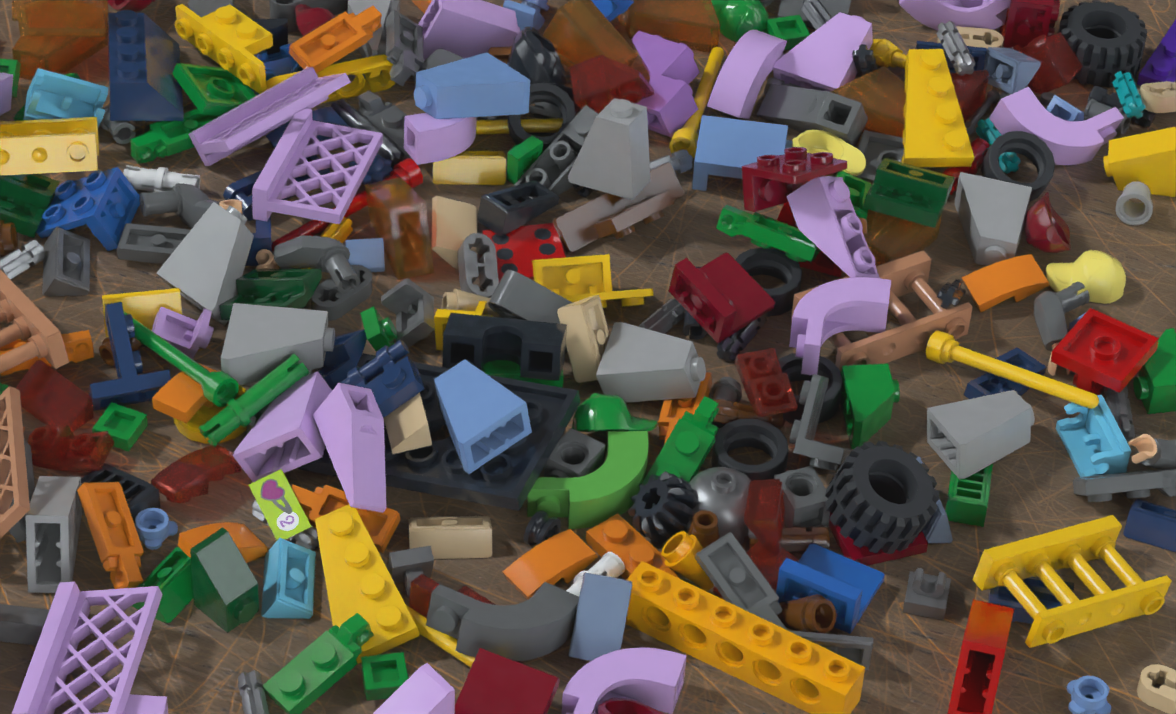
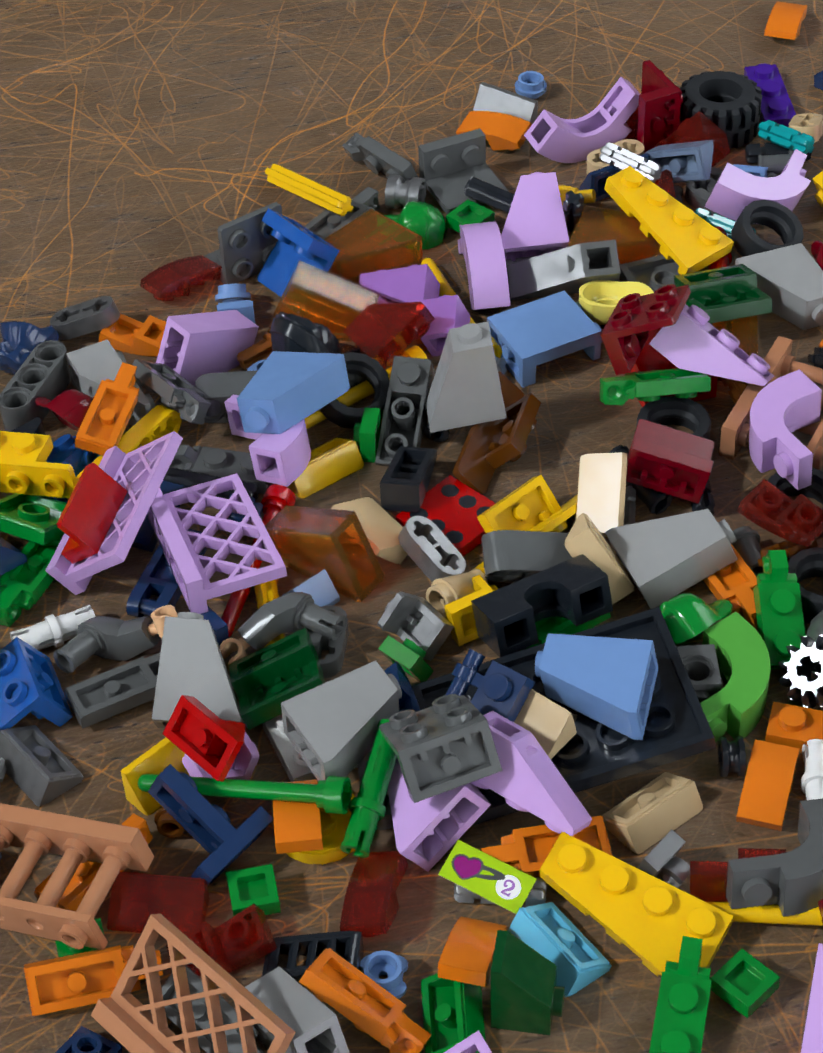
camera: 30 degrees left, 0 degrees up
none -> red panel [57,463,128,564]
none -> red slope [162,695,246,782]
none -> dark grey bracket [379,694,502,803]
none -> slope [576,452,628,537]

